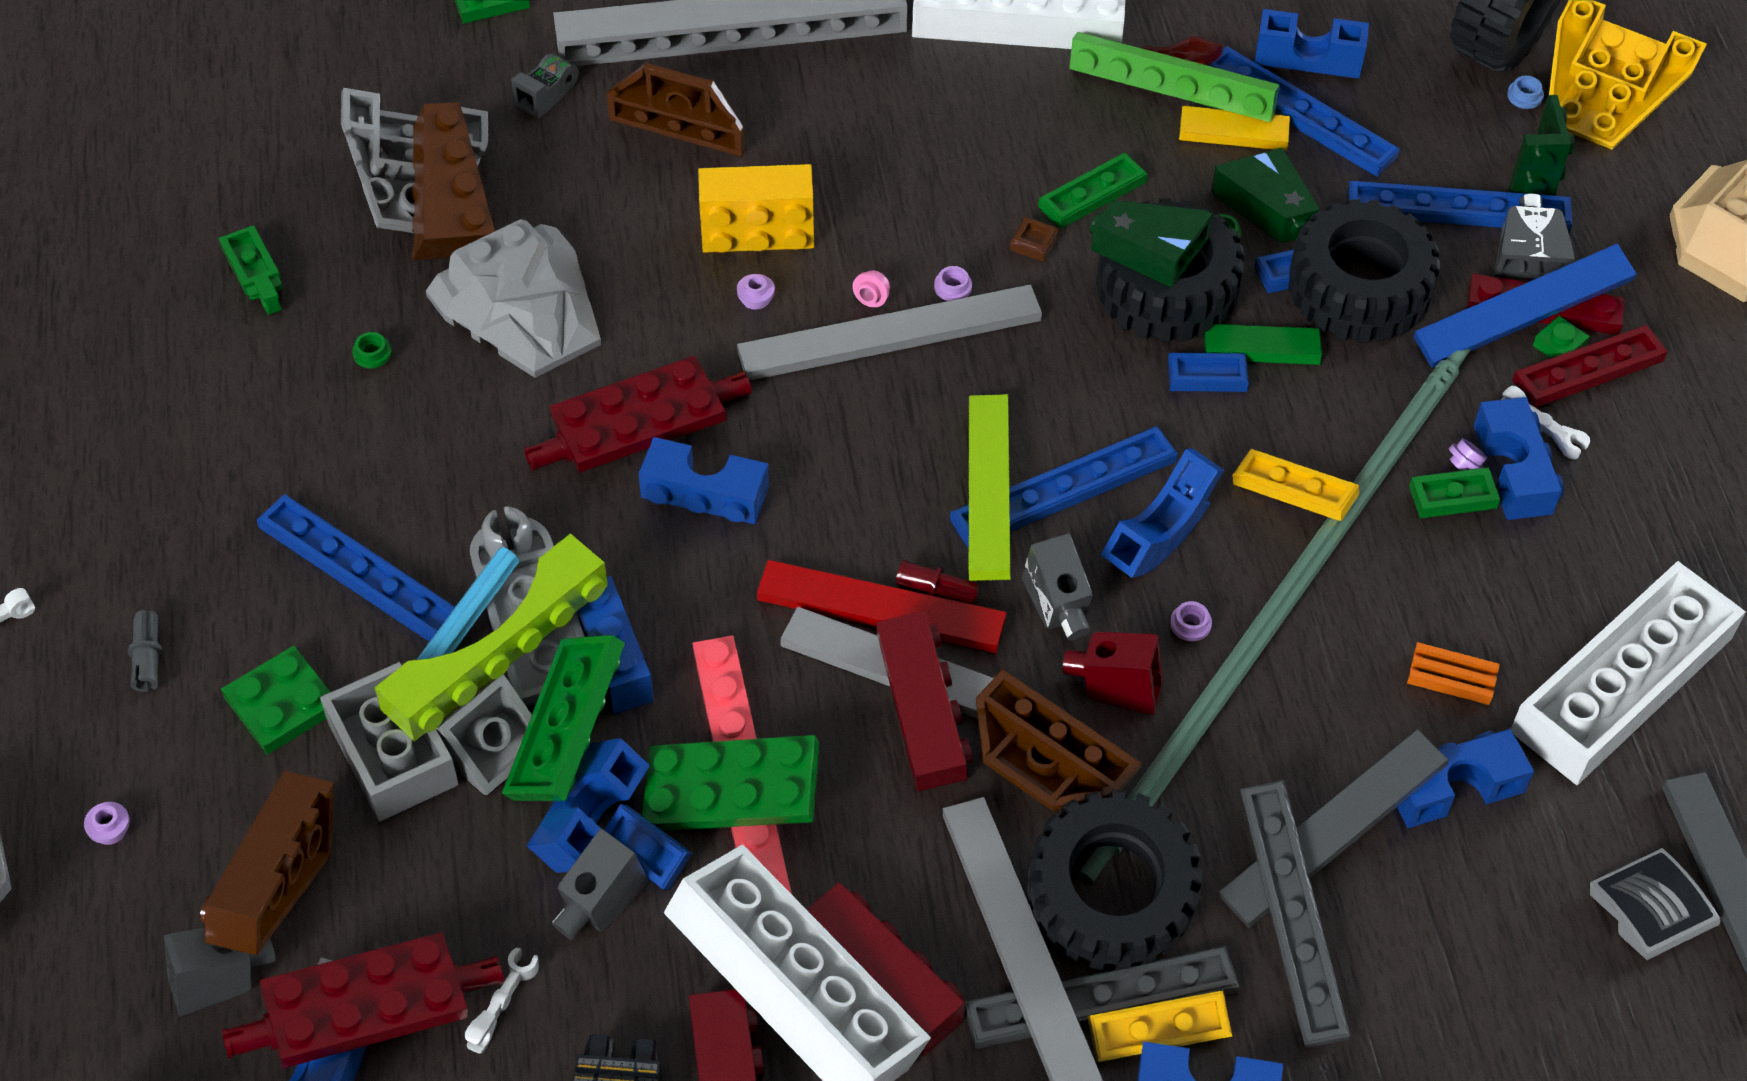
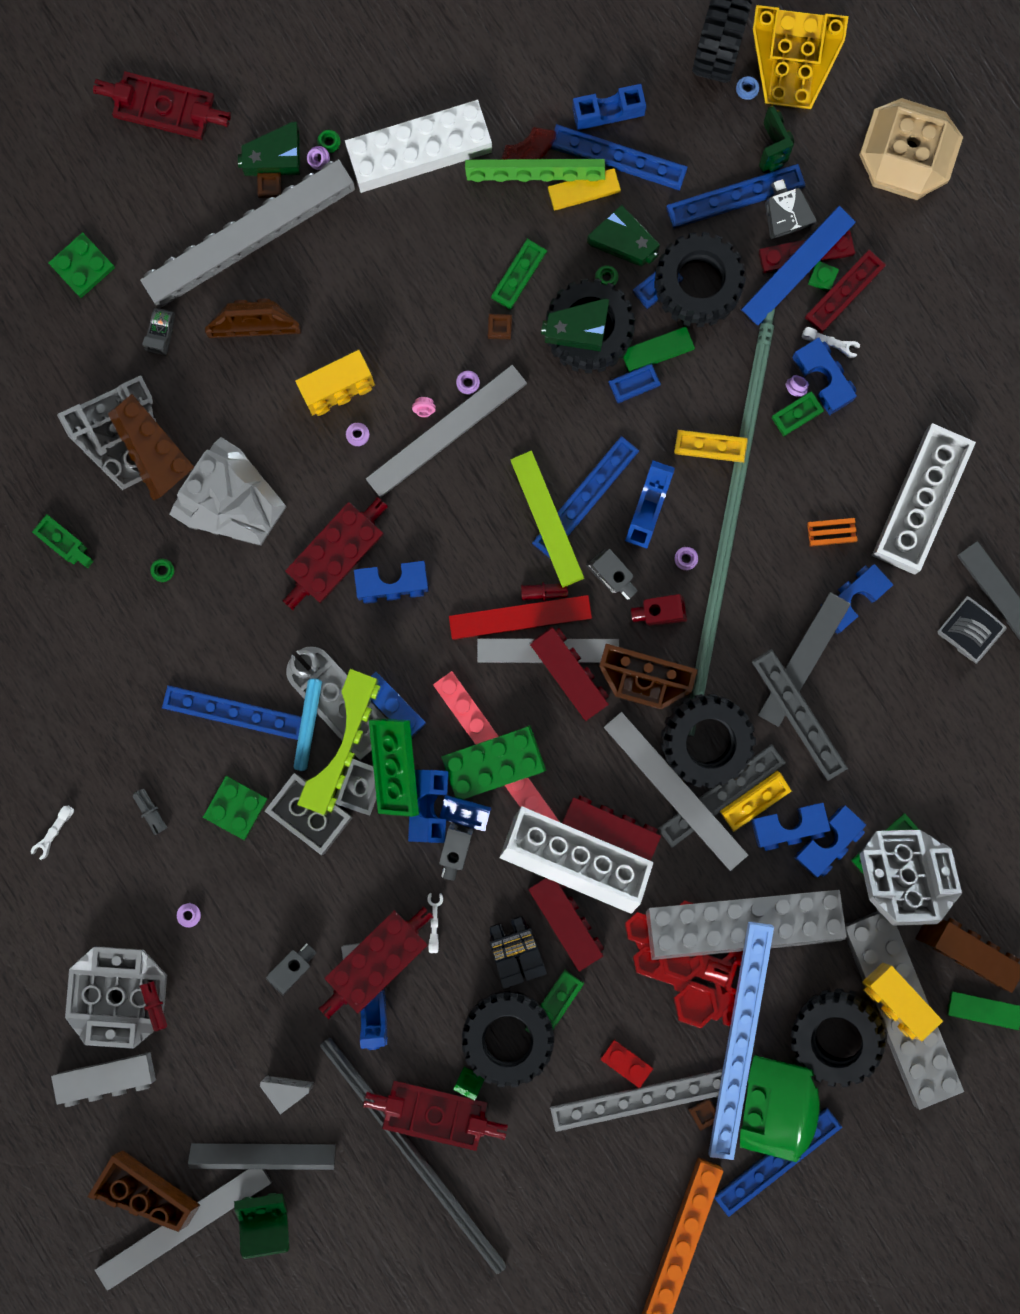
camera: 20 degrees left, 30 degrees up
reddish brown wedge [200,770,334,956] -> none

